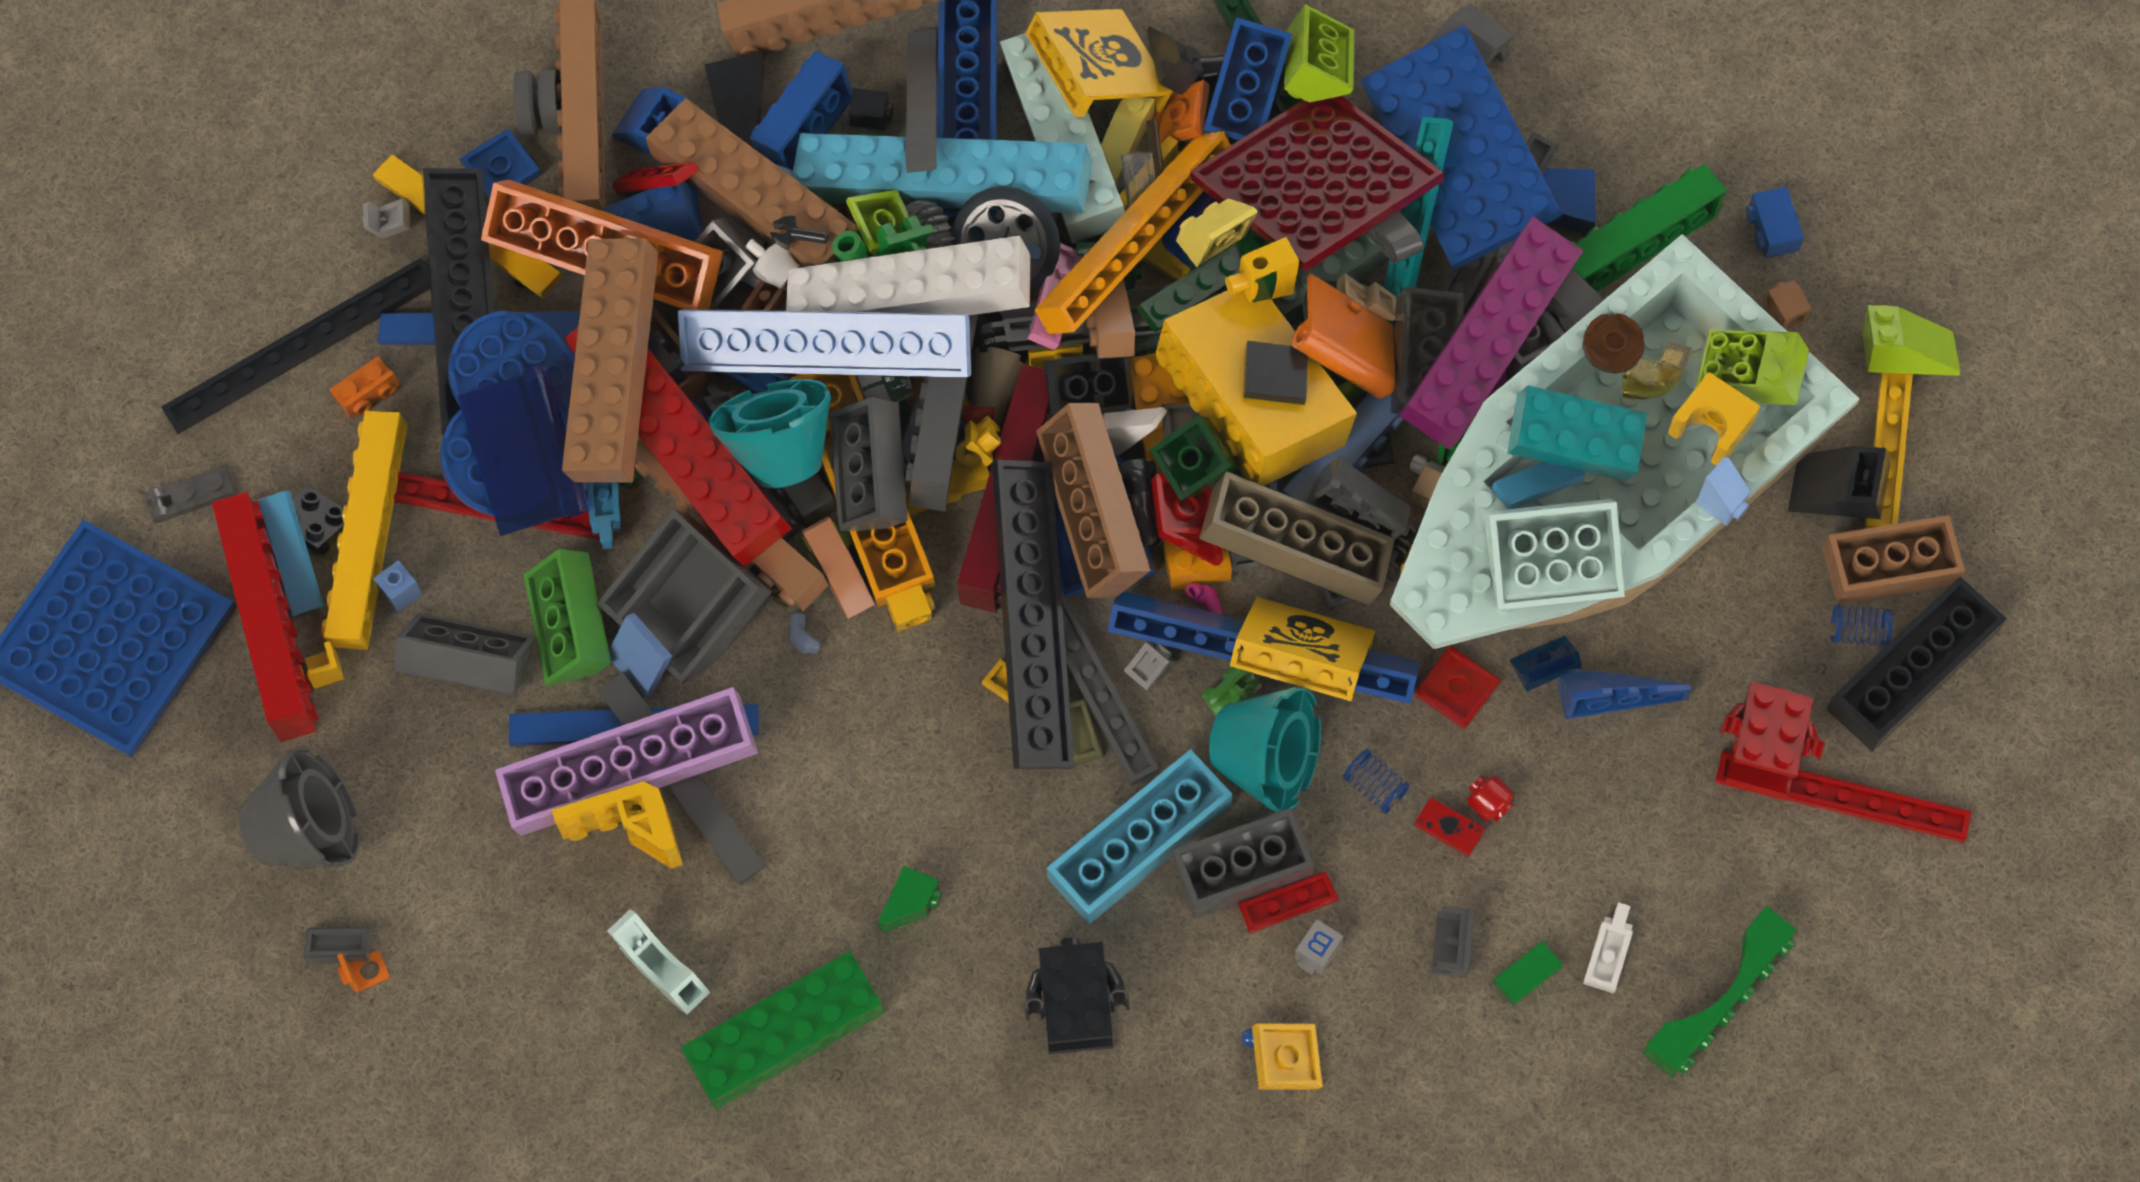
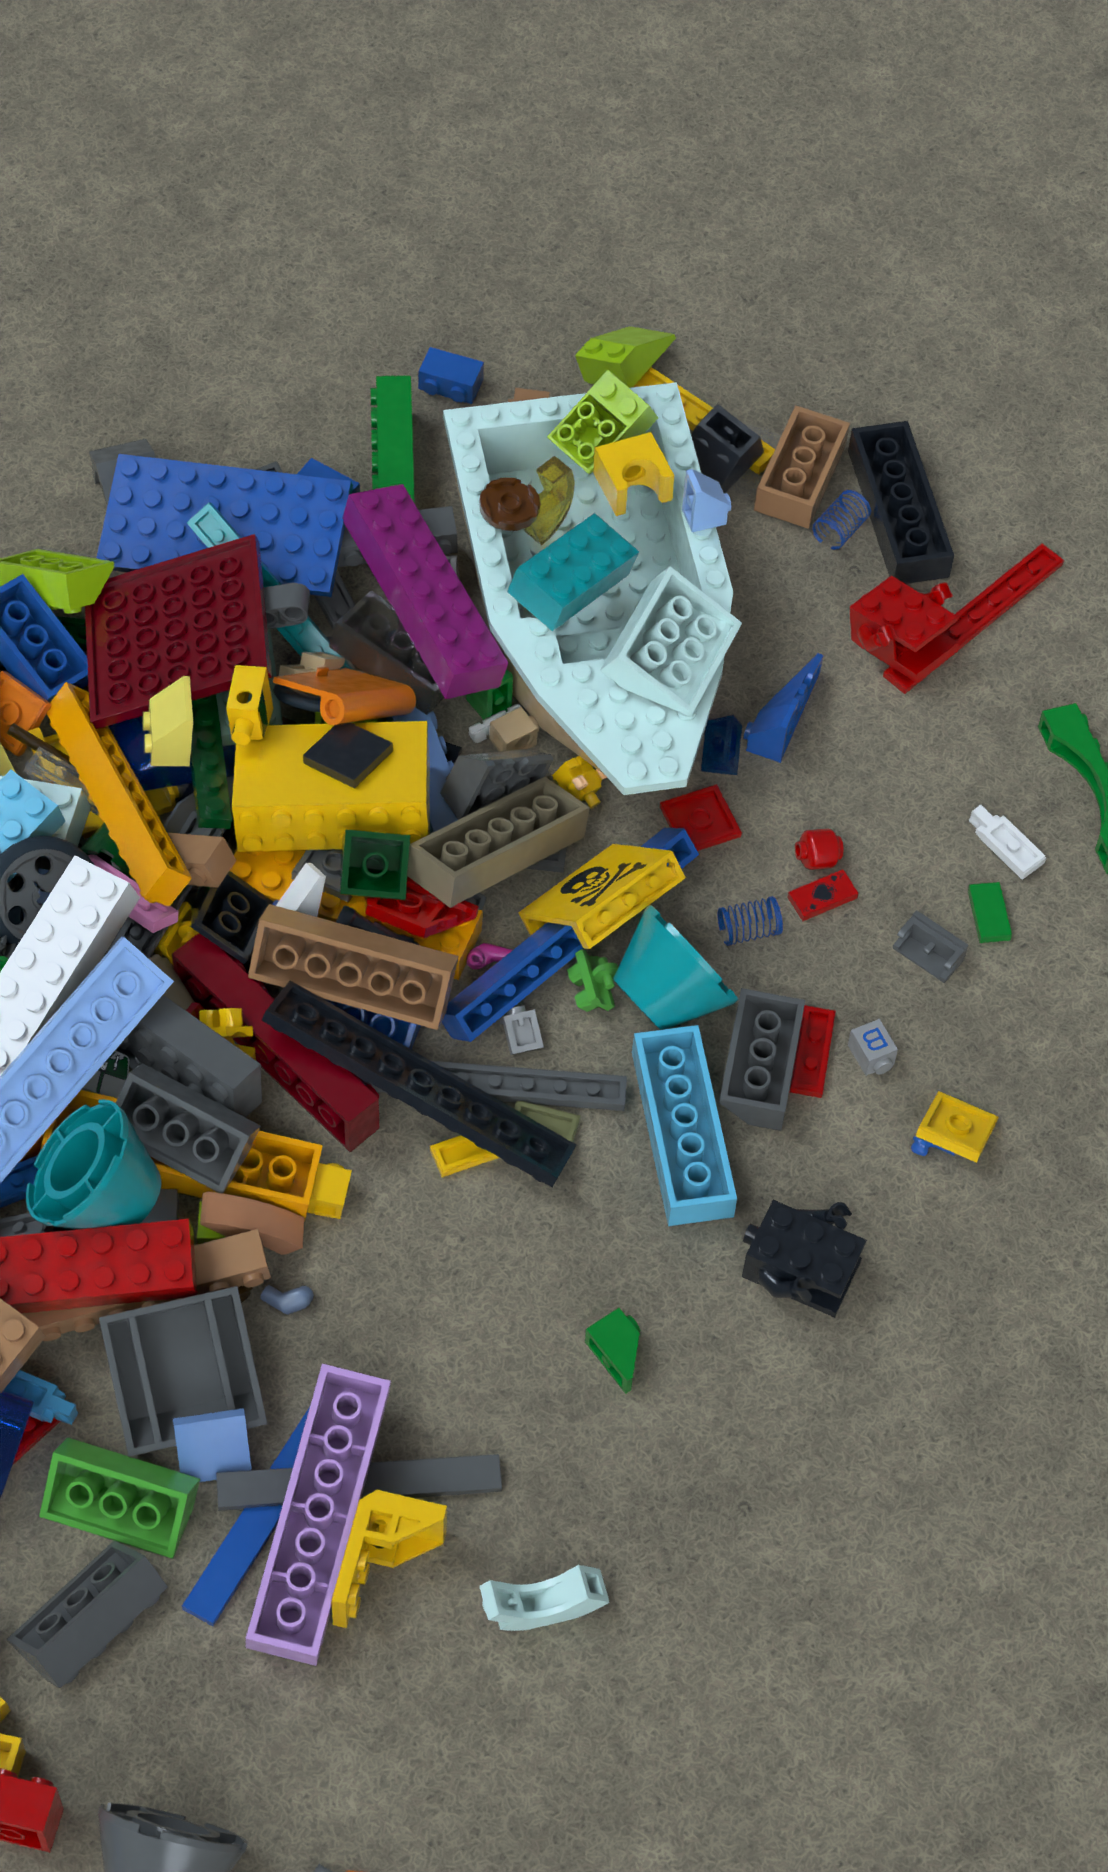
camera: 65 degrees left, 10 degrees down
green brick [681,951,884,1110] -> none
dark azure tile [1491,462,1585,509] -> none

